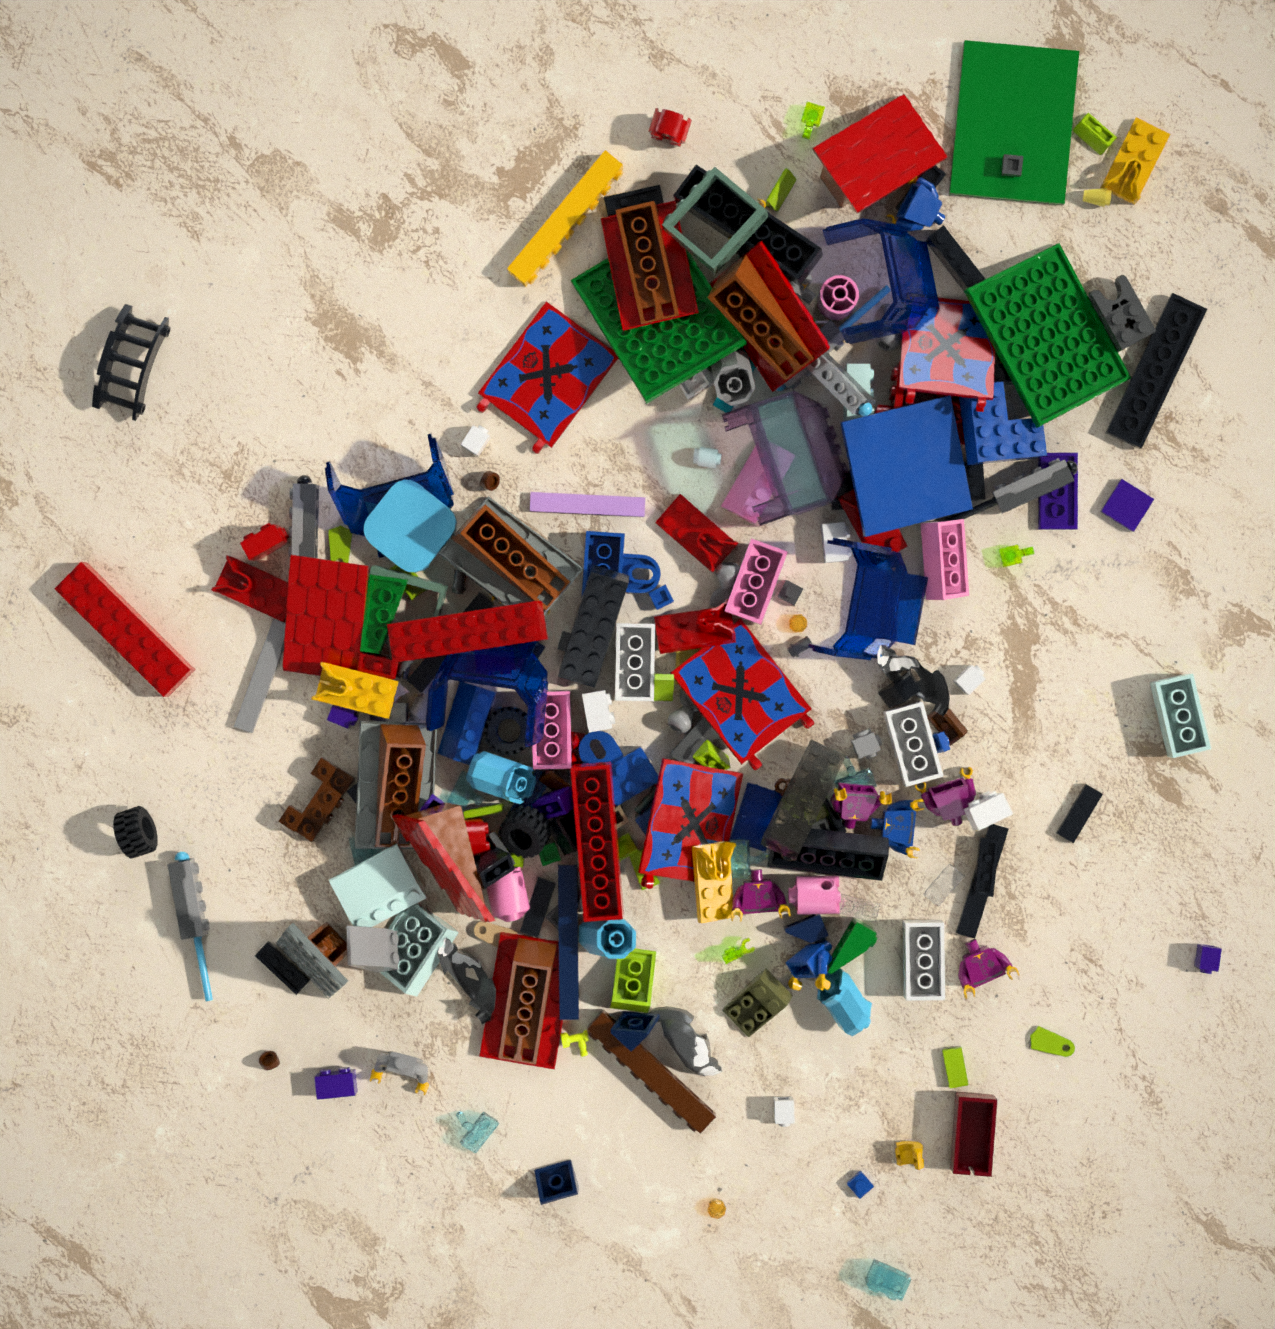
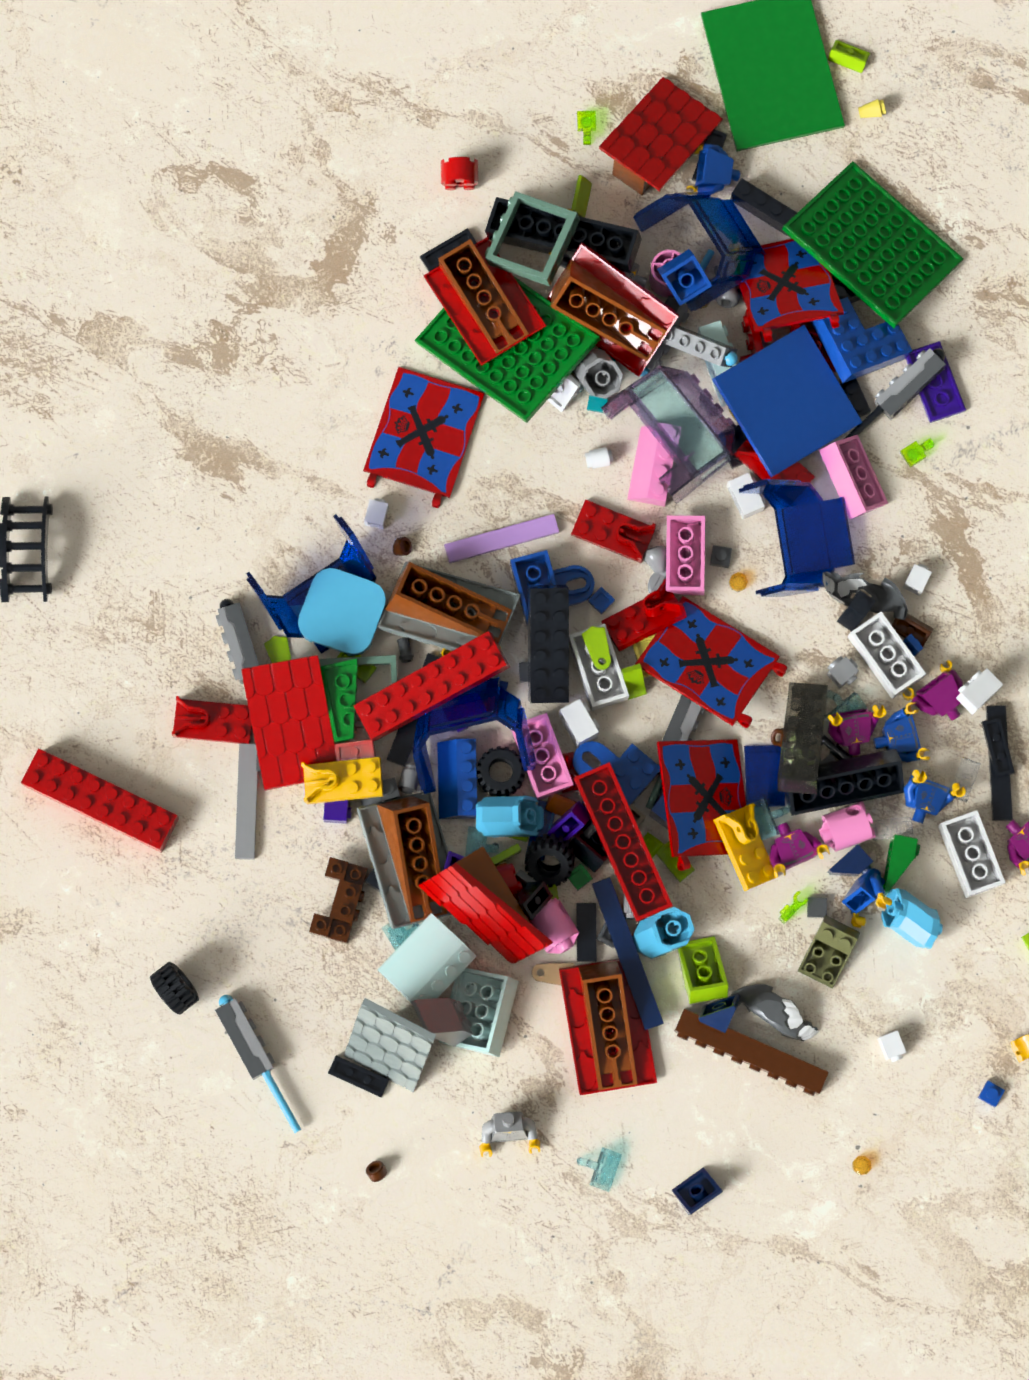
camera: 25 degrees left, 10 degrees down
red brick [240,523,290,562] -> none
dark purple brick [314,1067,358,1100] -> none
dark grey pin [396,660,414,680] -> none
dark grey animal [437,938,496,1024] -> none
yellow brick [507,150,624,287] -> none
neon yellow piece [561,1030,589,1057] -> none
light grey piece [668,688,700,734] -> none
lime slope [693,740,731,770] -> none
dark grey pin [787,636,813,658] -> none
dark grey plate [1001,154,1023,177] -> none
dark grey brick [1088,275,1156,353] -> none
yellow plate [1100,117,1170,205] -> none
dark purple tile [1100,479,1154,532] -> none
black plate [1105,293,1207,449] -> none
none -> lime piece [582,626,611,670]
none -> blue slope [657,249,712,306]
none -> dark grey tile [807,897,827,918]
none -> blue torso [903,770,966,824]

